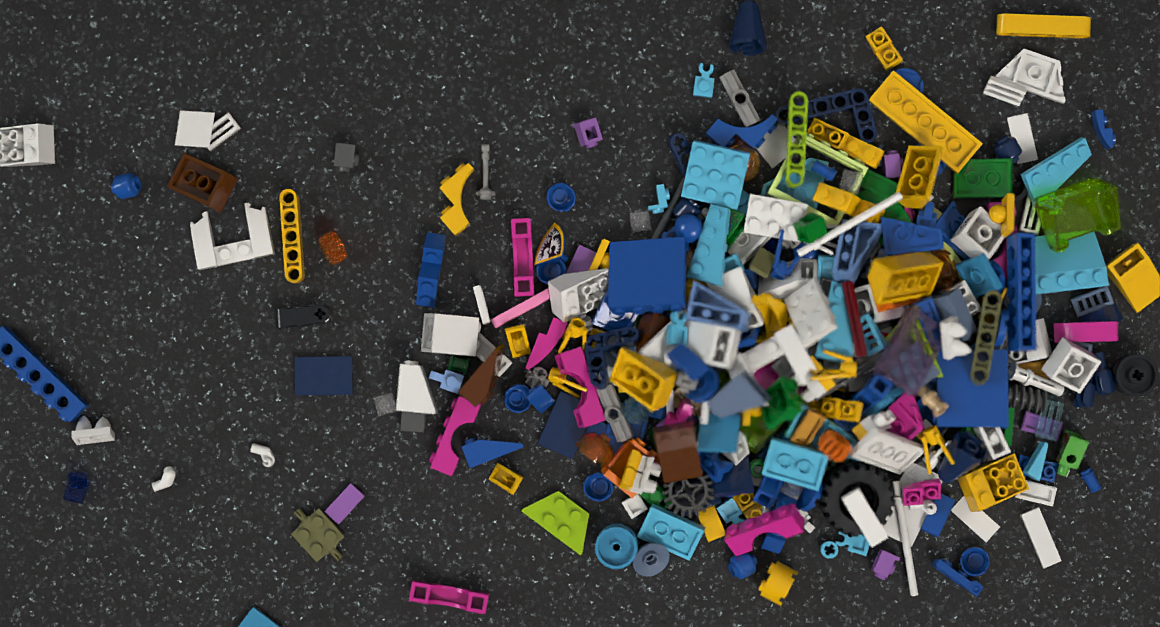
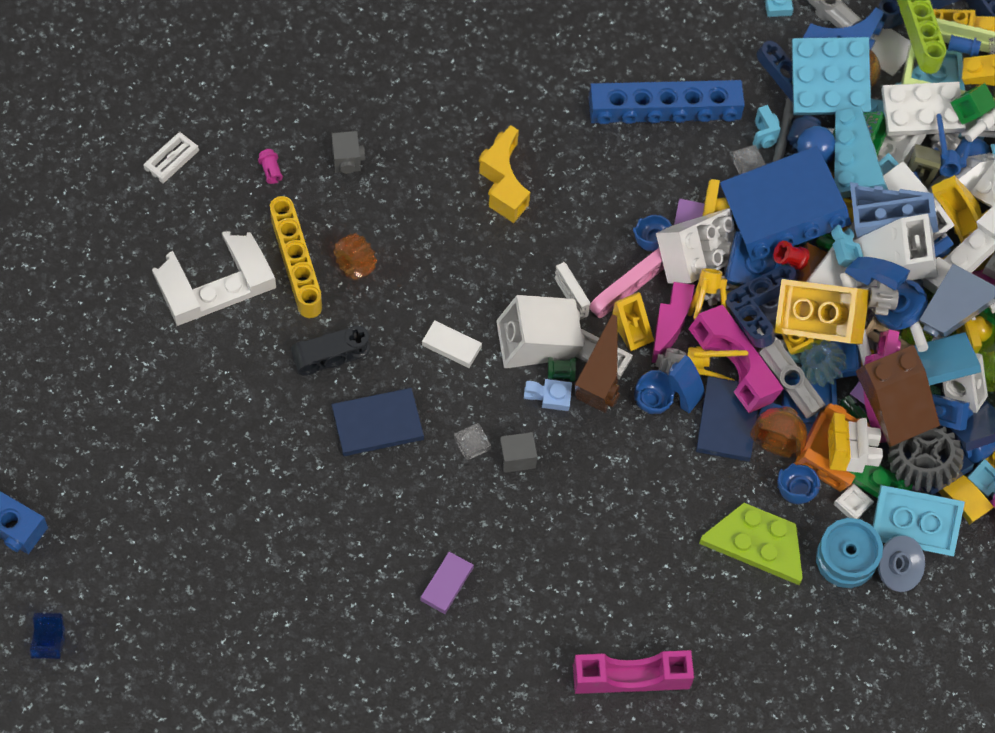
camera: 25 degrees left, 25 degrees down
white tile [72,415,115,445] -> none
blue head [111,173,141,199] -> none
white arm [152,466,176,492] -> none
reddish brown slope [167,153,238,213] -> none
white sticker [175,111,215,148] -> none
white arm [251,443,275,467] -> none
olive plate [291,508,346,562] -> none
white slope [396,361,438,414] -> none
blue arch [416,232,446,308] -> none
dark pink arch [429,396,481,476] -> none
blue slope [462,437,524,468] -> none
light grey piece [476,144,495,200] -> none
yellow slope [489,462,523,495] -> none
dark pink arch [511,218,535,297] -> none
shield [534,223,568,266] -> none
blue hair [546,183,576,212] -> none
medium lavender brick [572,117,603,148] -> none
none -> dark pink pin [258,149,283,184]
none -> white tile [422,321,482,368]
none -> blue brick [589,80,745,124]
none -> red bush [774,241,809,270]

